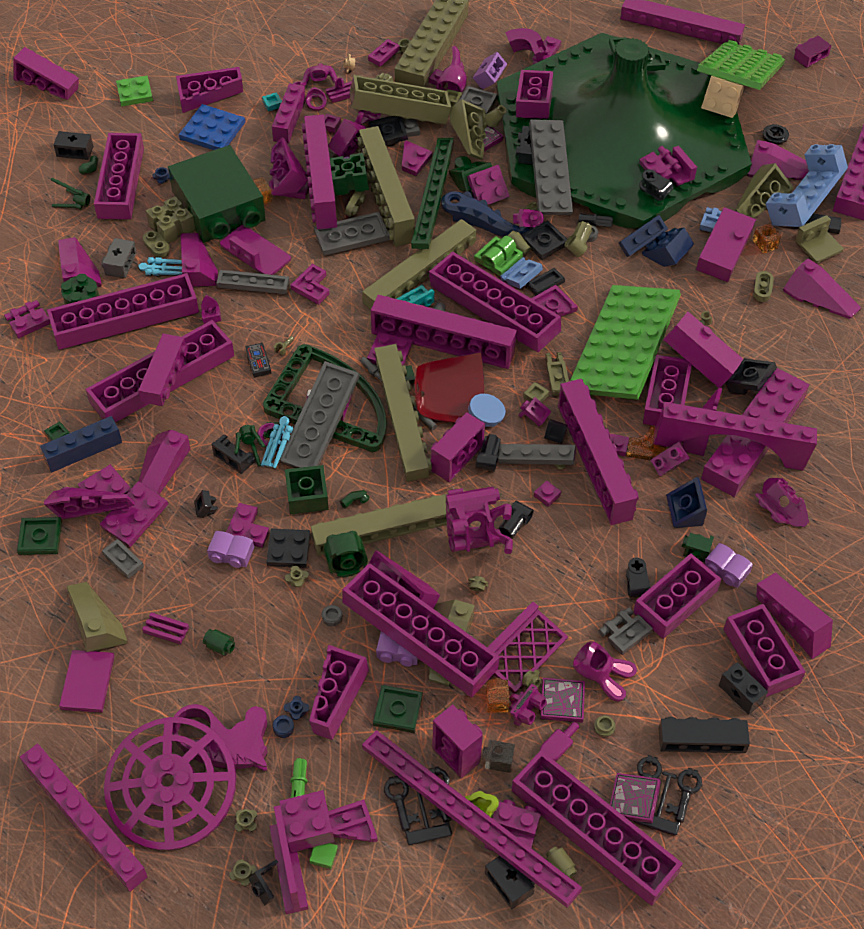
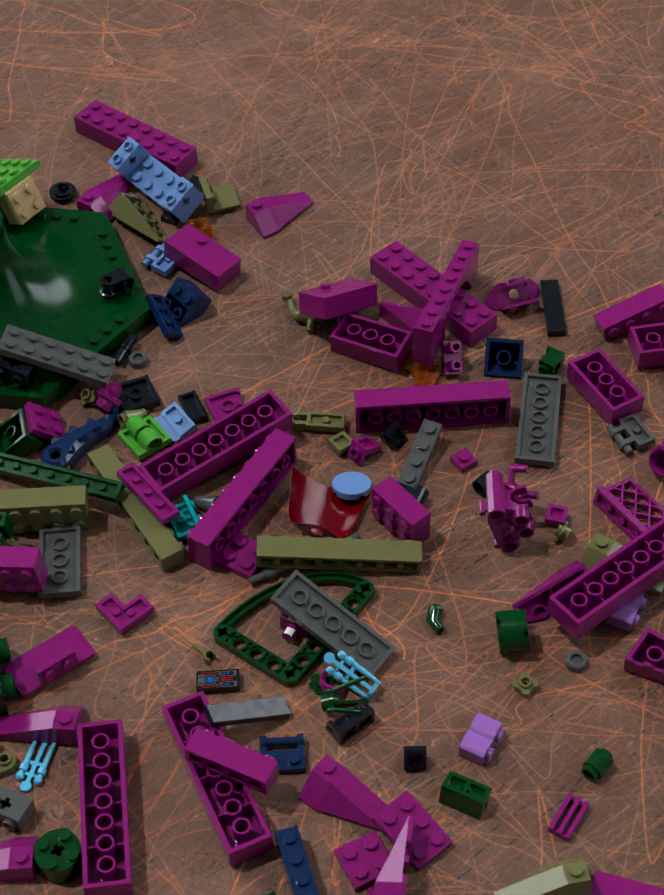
camera: 75 degrees left, 5 degrees down
dark grey plate [102,539,144,579] -> none
magenta plate [201,295,221,324] -> none
dark grey plate [216,270,290,294] -> none
magenta plate [226,503,270,548] -> none
black plate [266,528,310,568] -> none
dark green brick [285,465,329,515] -> none
olive brick [311,494,447,556] -> none
olive piece [564,221,592,257] -> none
bright green plate [570,285,681,400] -> none
black piece [626,558,650,598] -> none
magenta plate [639,146,682,179] -> none
magenta panel [663,145,697,186] -> none
medium lavender brick [704,543,753,588] -> none
black plate [726,358,777,395] -> none
olive plate [753,271,774,302] -> none
none -> magenta plate [117,463,180,525]
none -> tile [204,696,292,727]
none -> dark blue plate [259,733,306,775]
none -> dark green hinge [438,770,492,820]
none -> dark grey plate [515,372,562,467]
none -> black tile [540,280,566,336]
none -> magenta plate [544,504,568,526]

